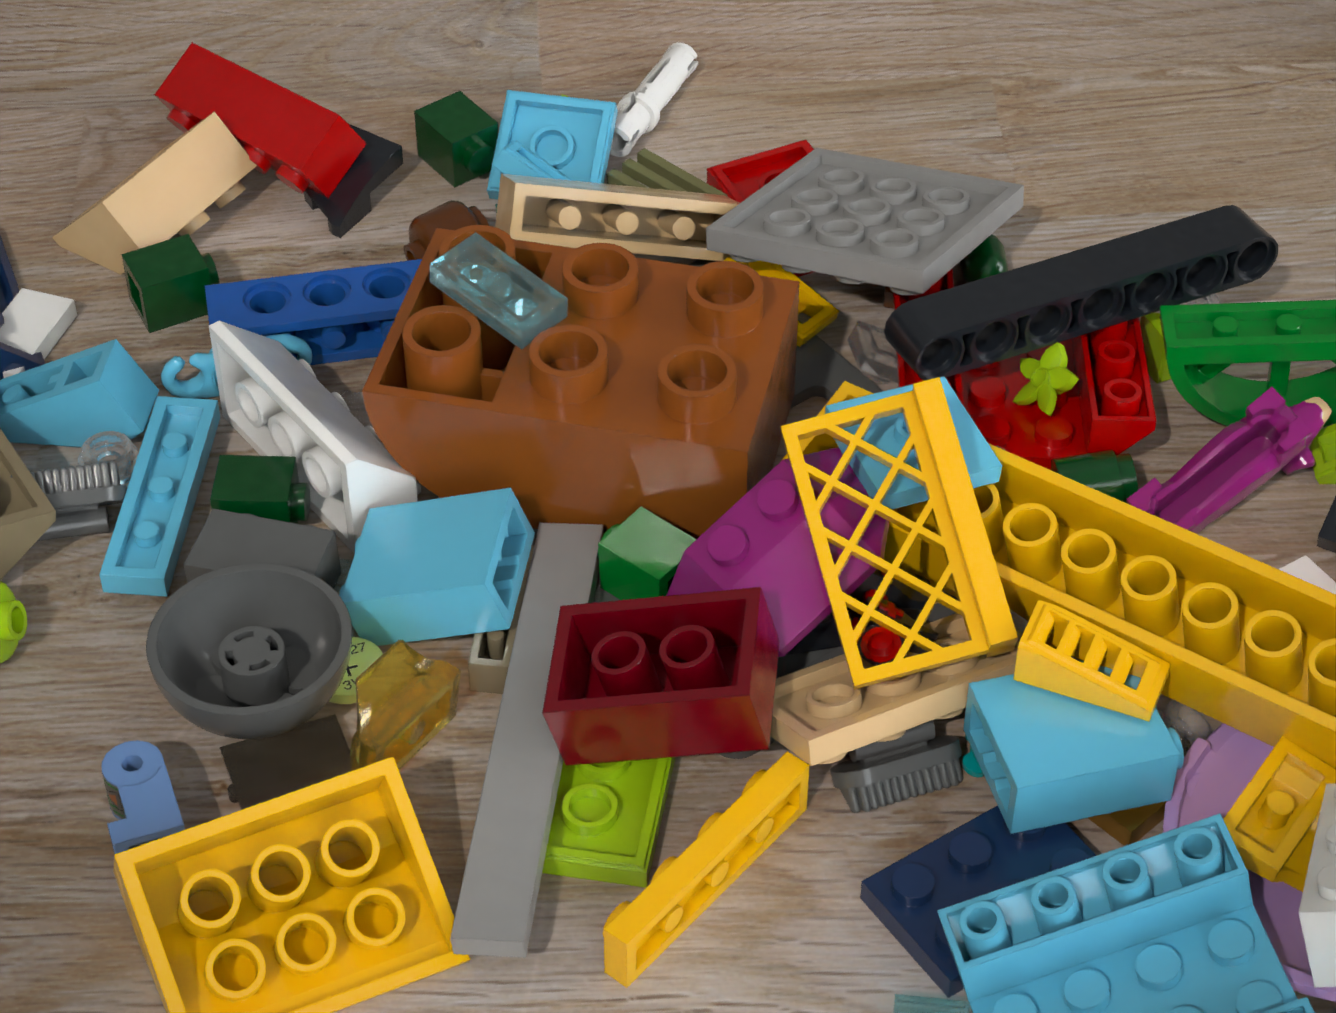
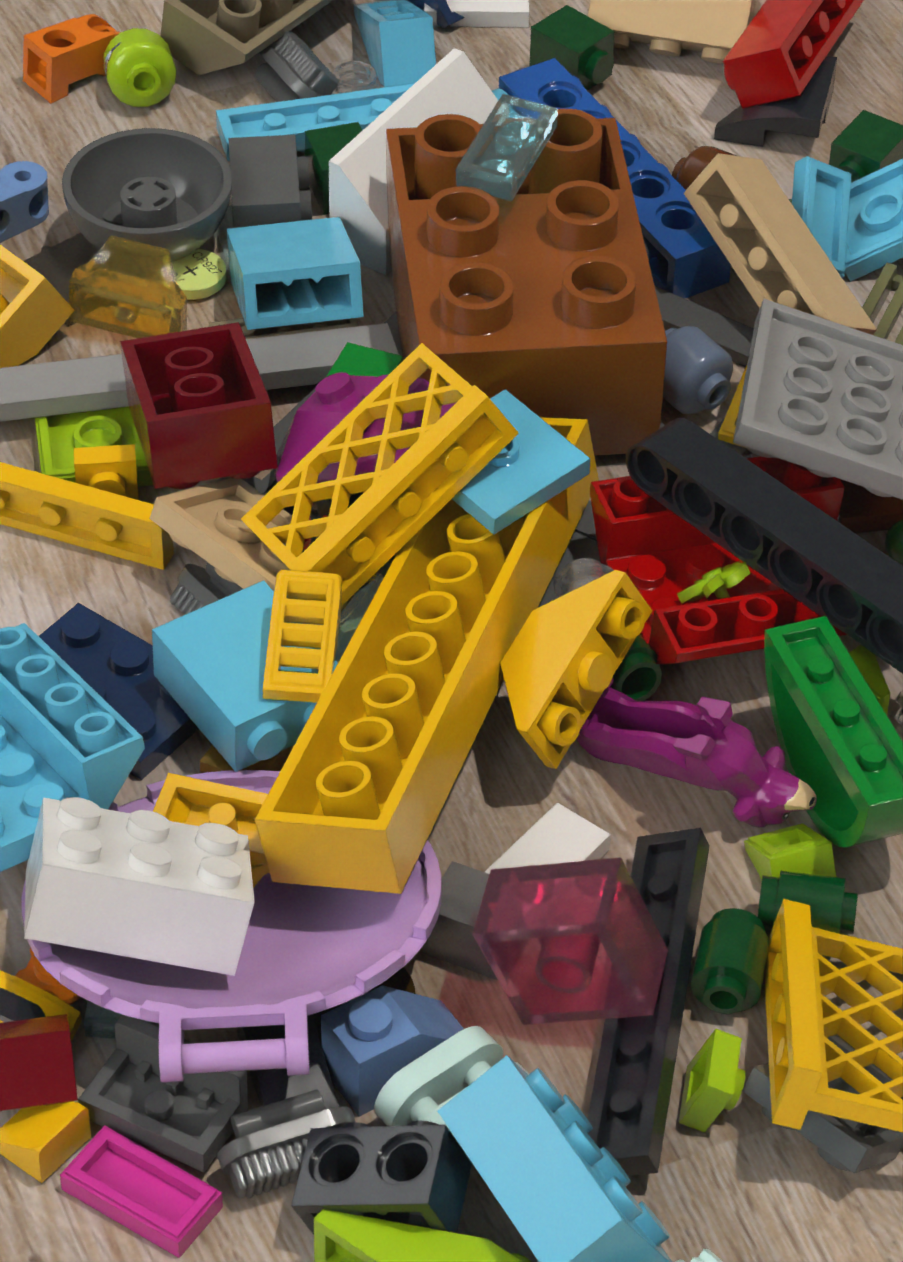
camera: 70 degrees right, 0 degrees up
none -> yellow plate [73,444,139,500]
none -> yellow slope [500,570,652,769]

